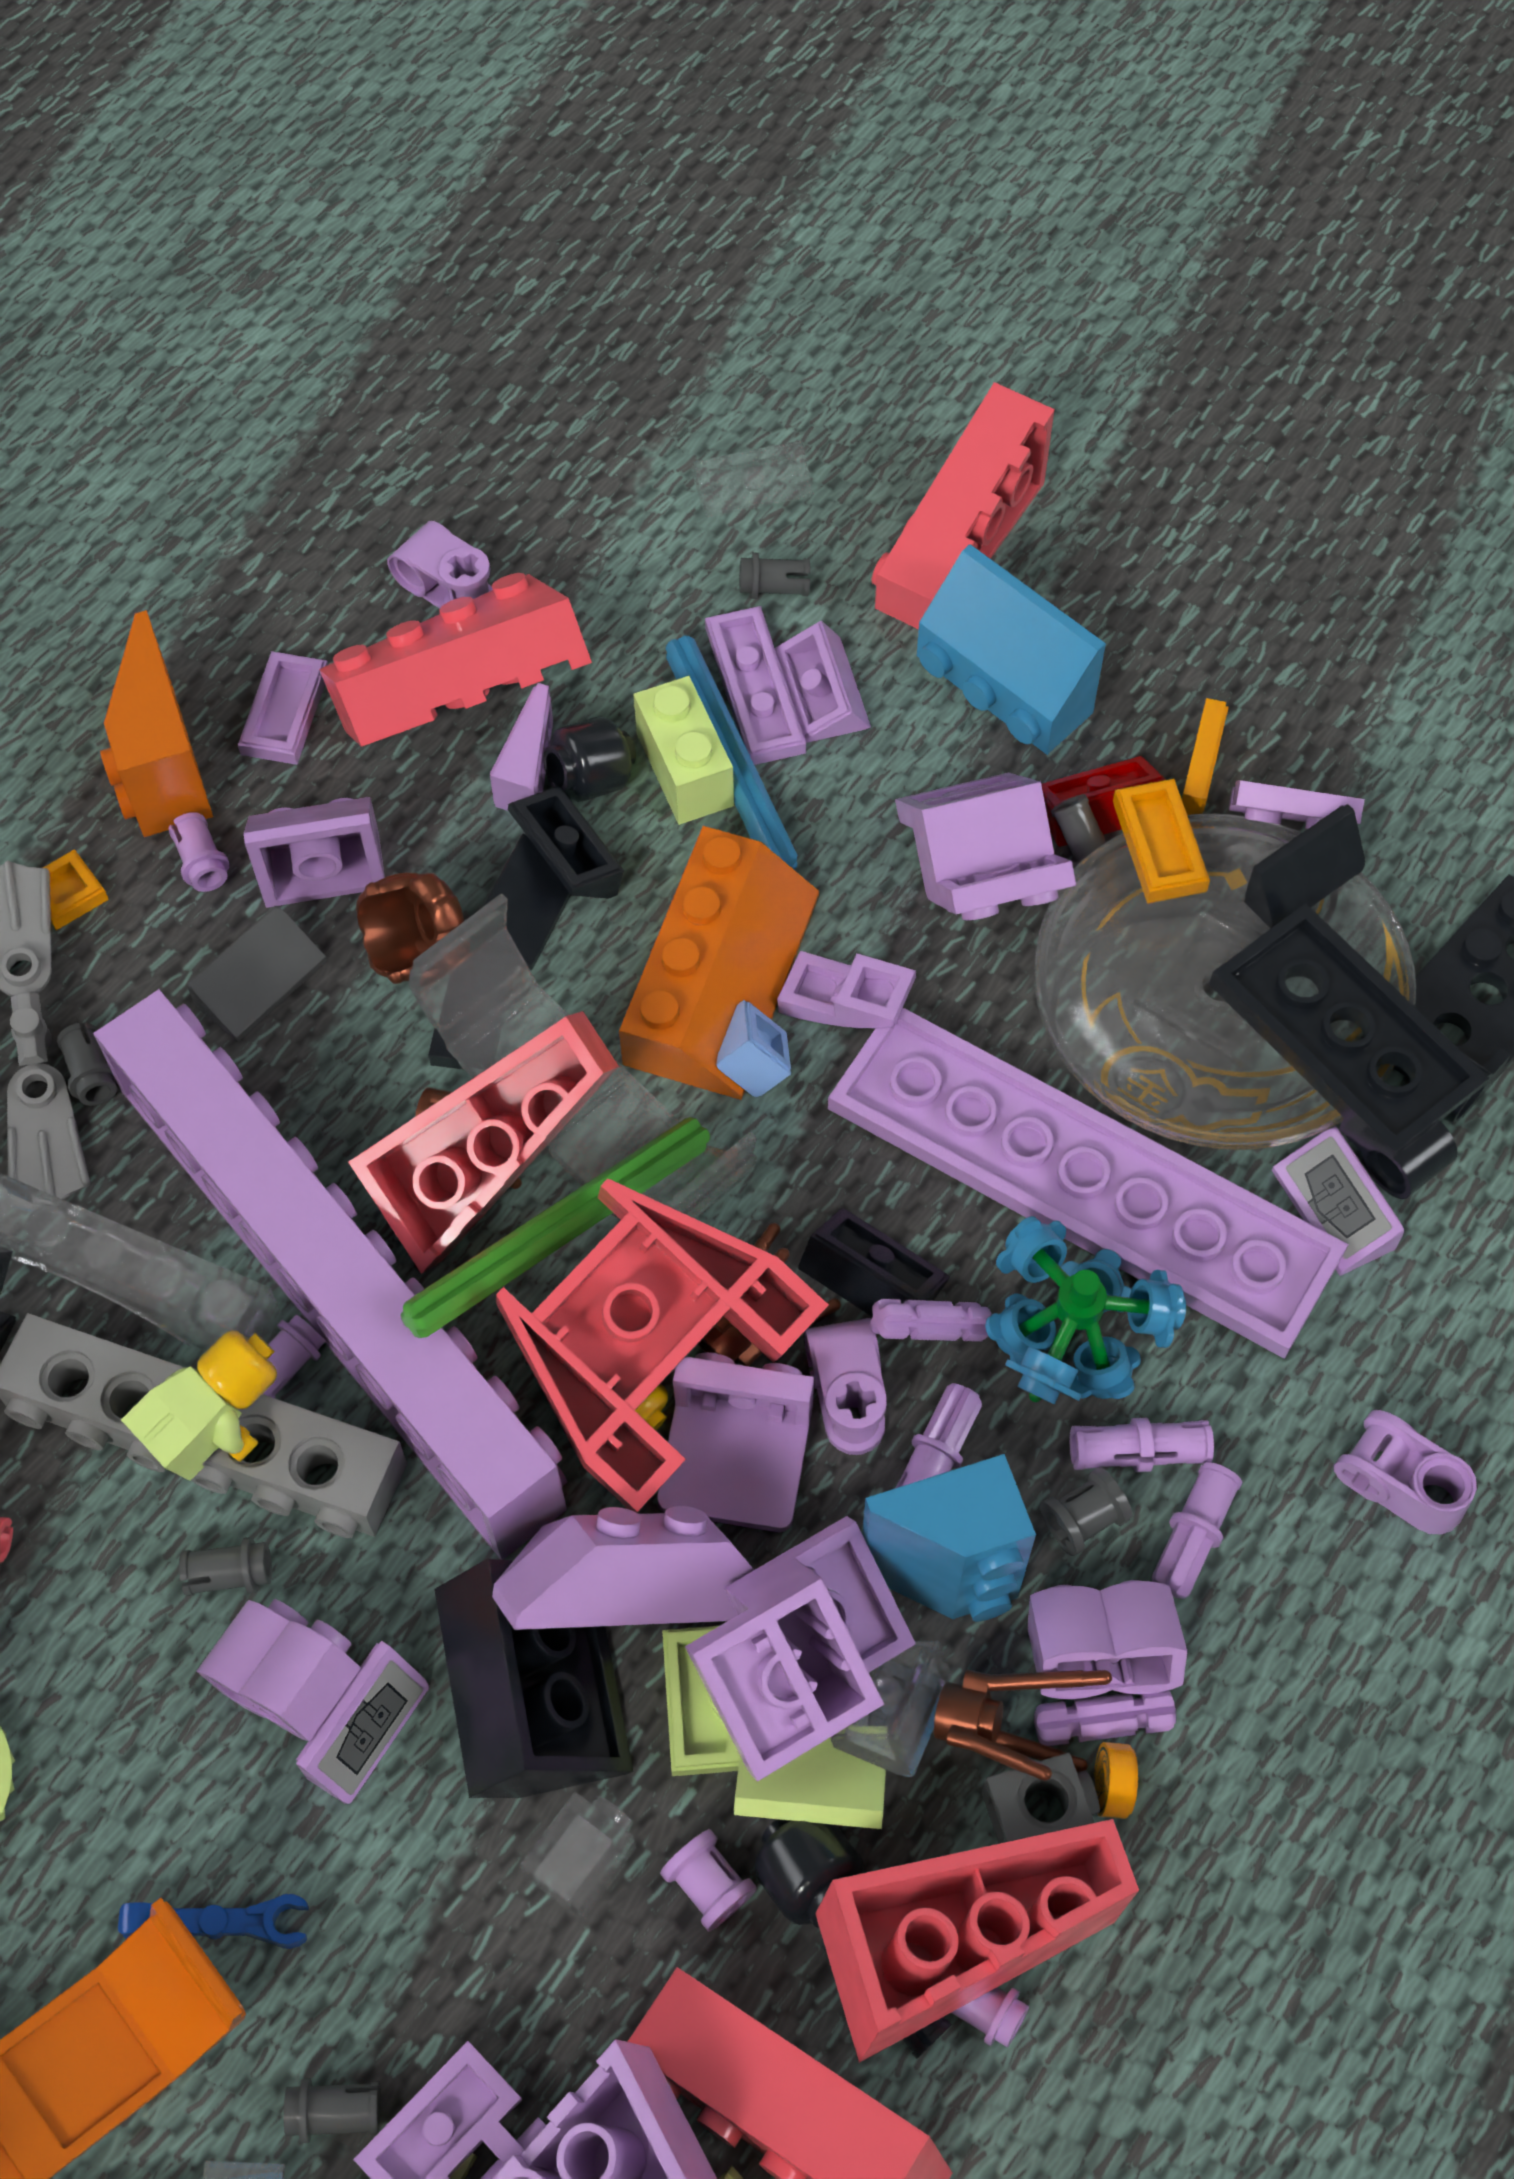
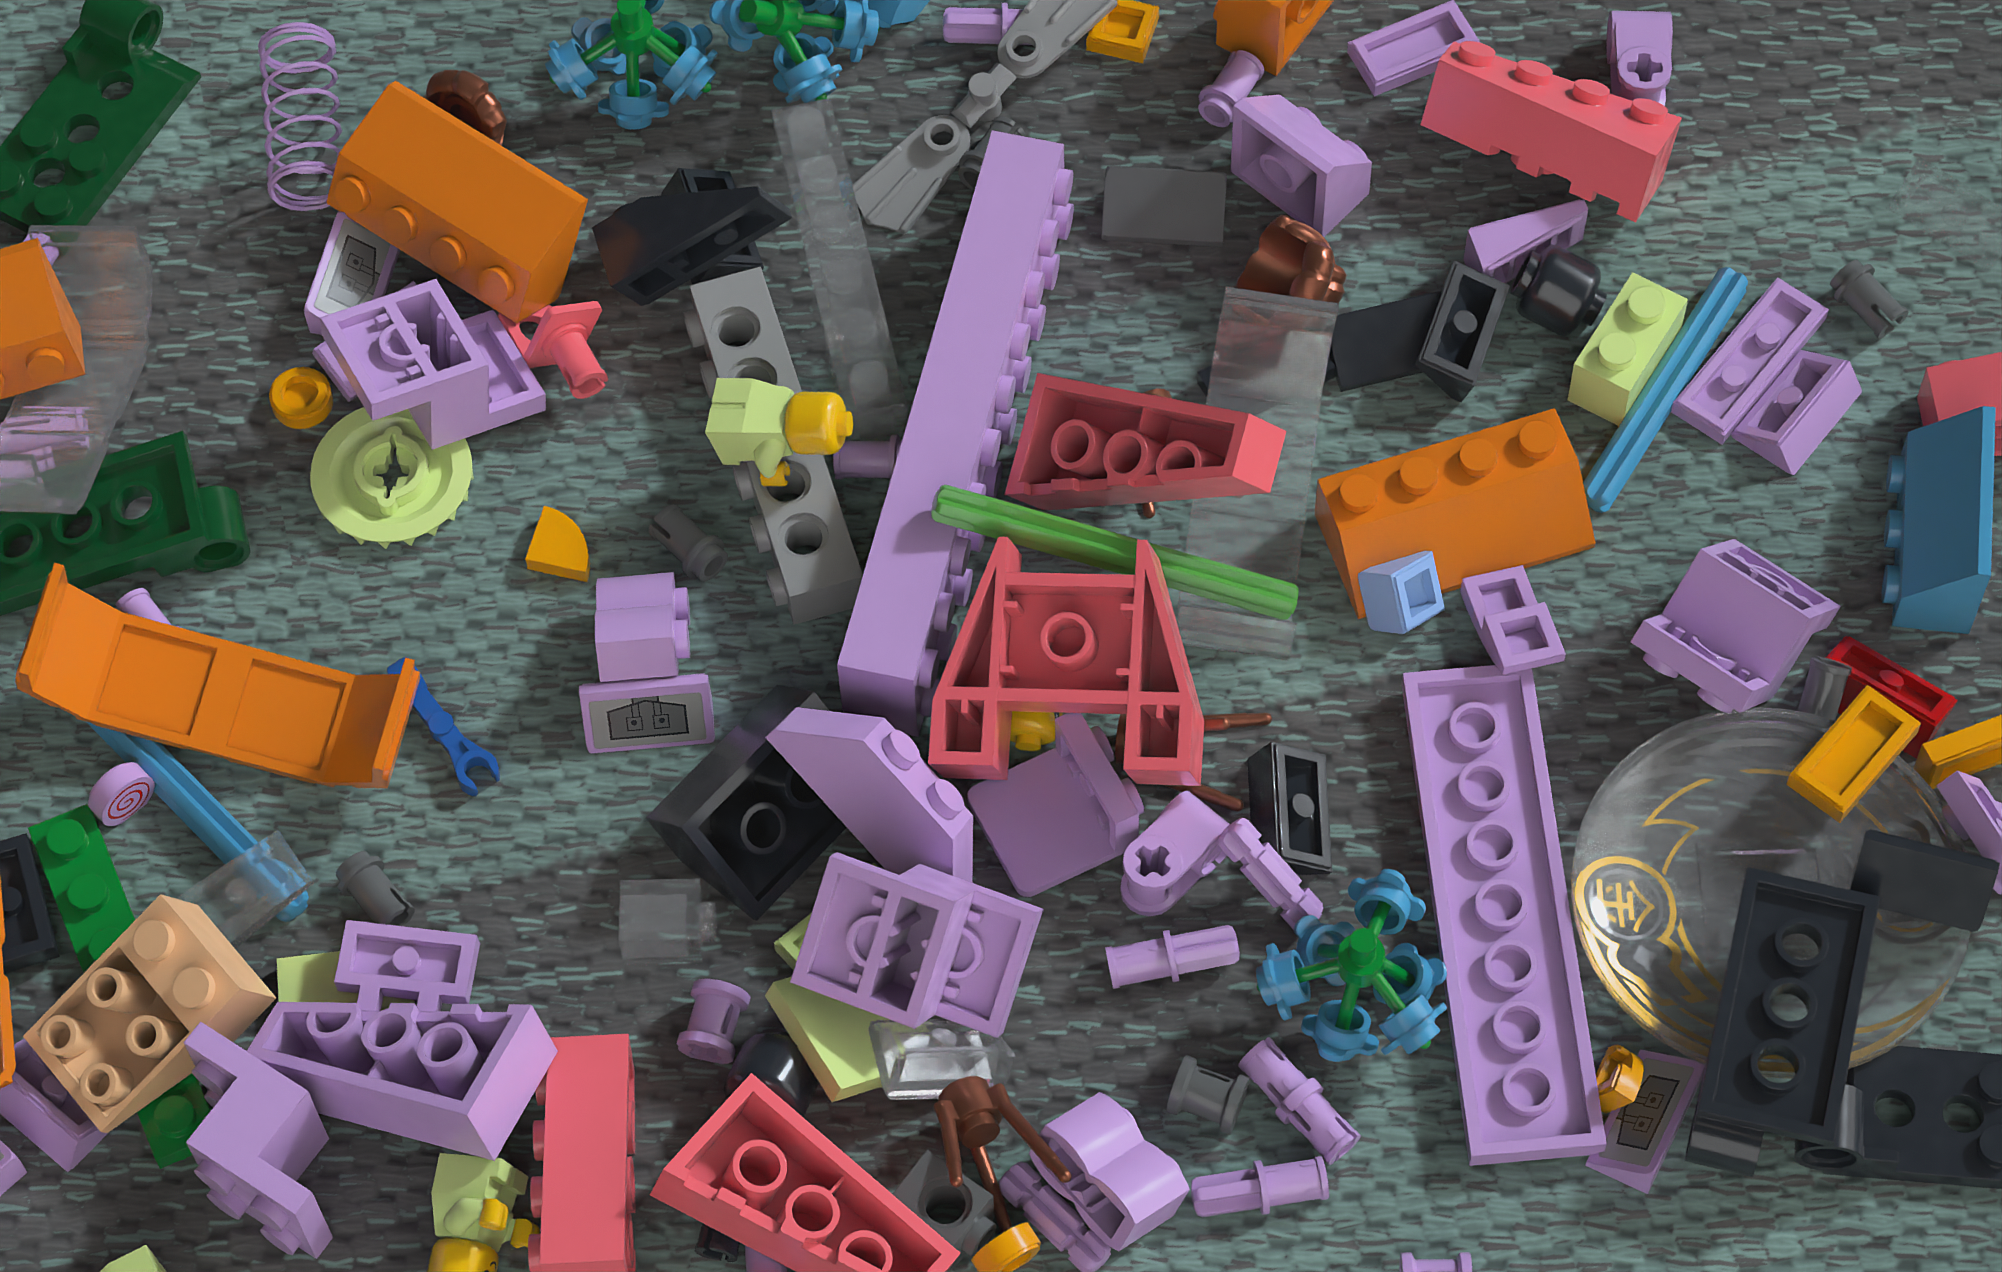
camera: 55 degrees right, 0 degrees up
dark azure slope [862,1454,1036,1622] -> none
none -> light orange tile [525,506,590,583]
none -> light orange tile [1596,1045,1644,1114]

